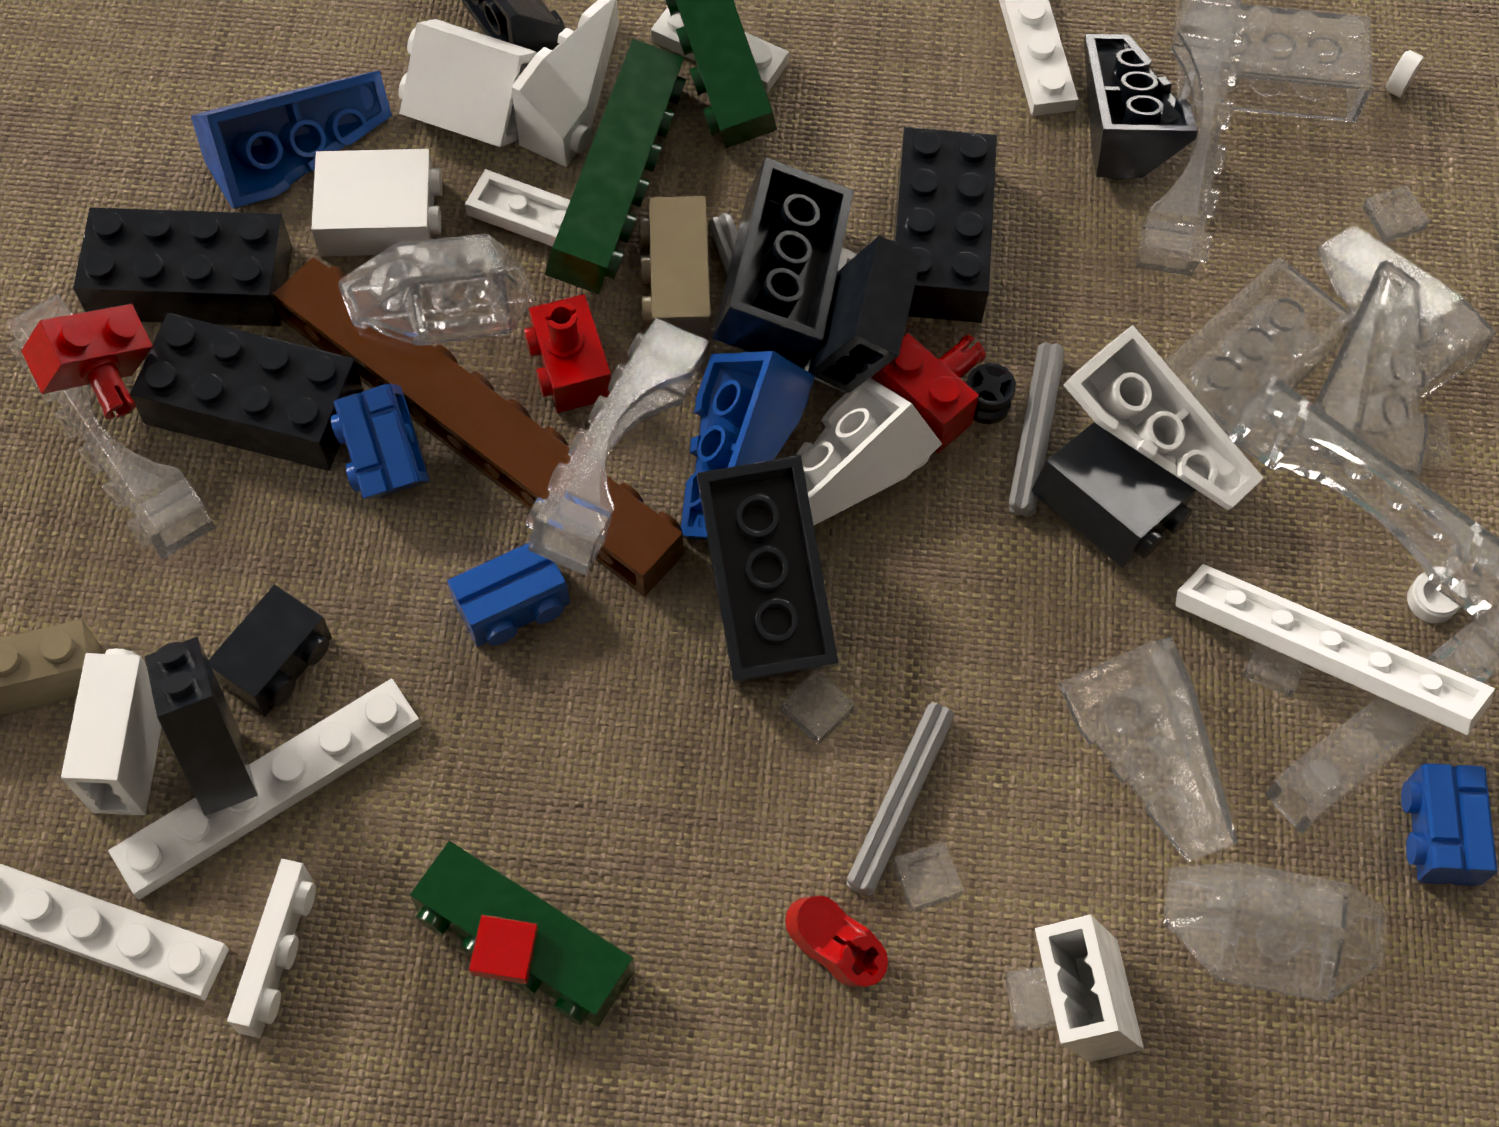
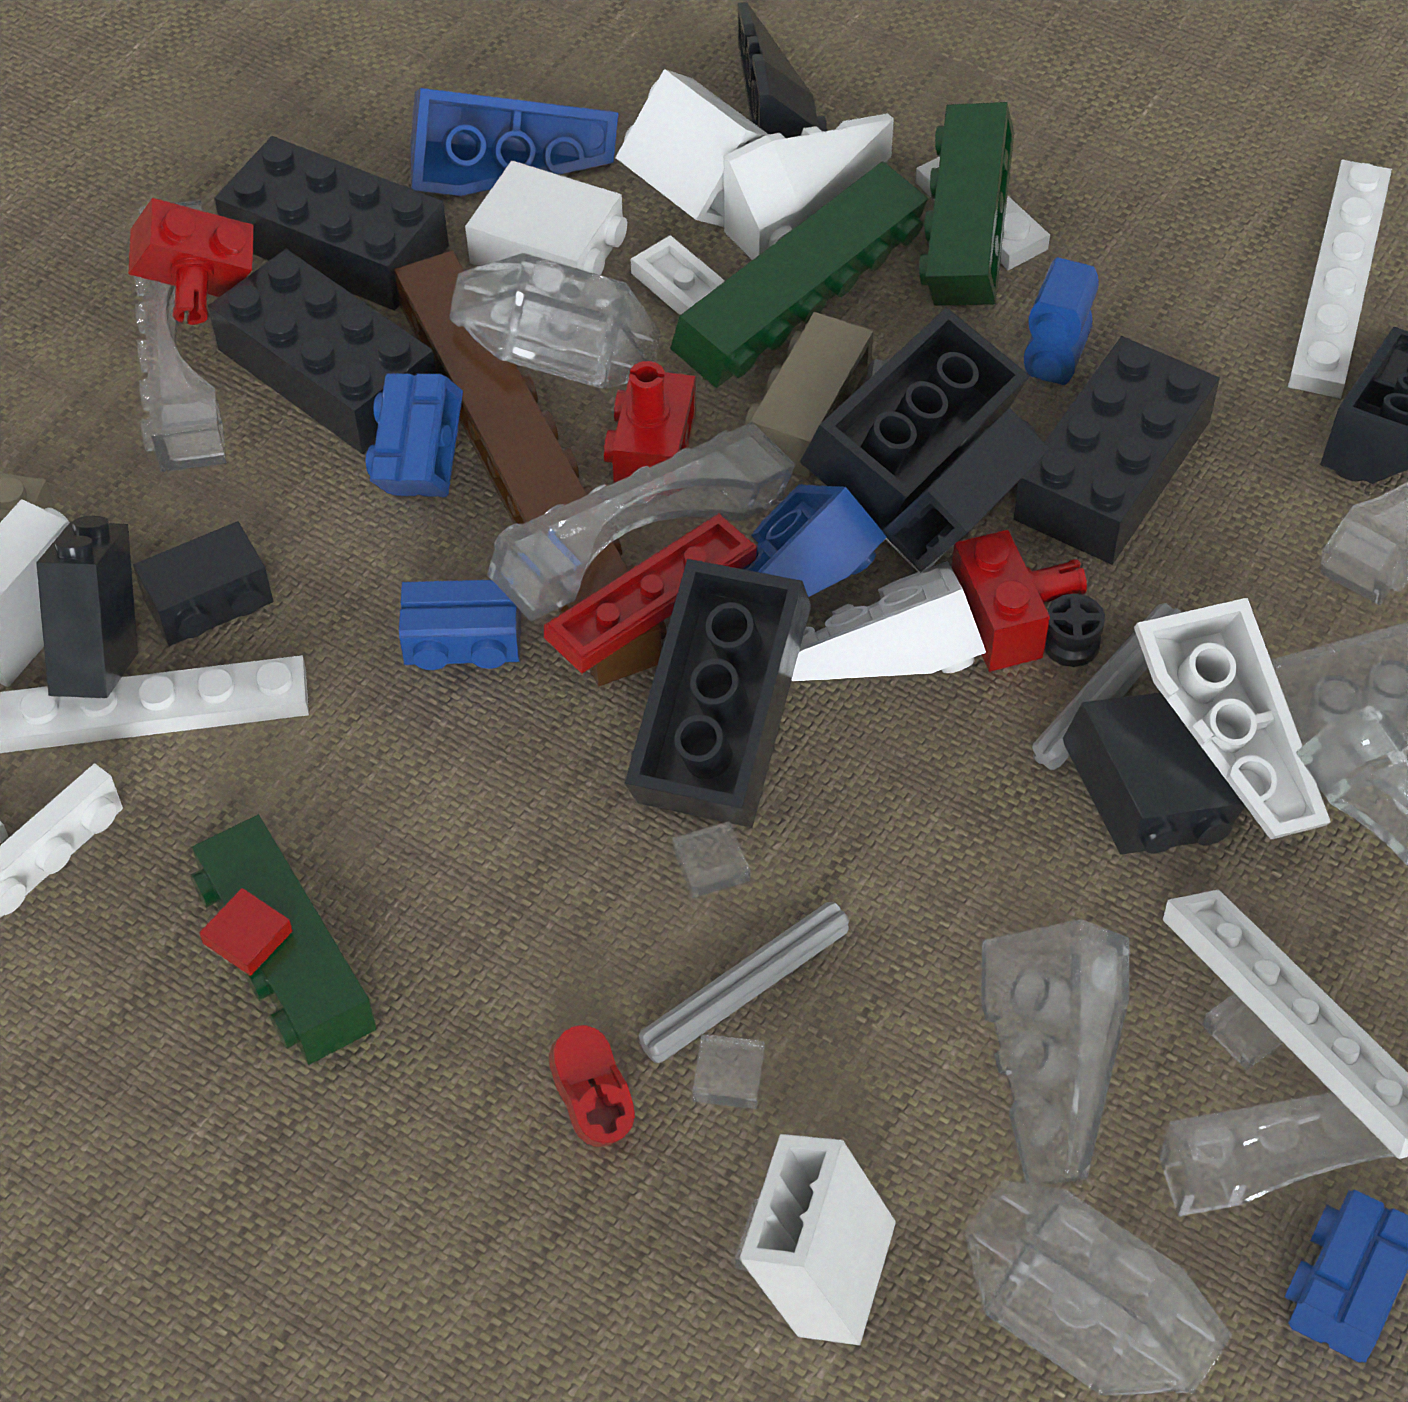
camera: 30 degrees right, 10 degrees down
none -> red tile [544,513,757,674]
none -> blue brick [1024,257,1099,385]

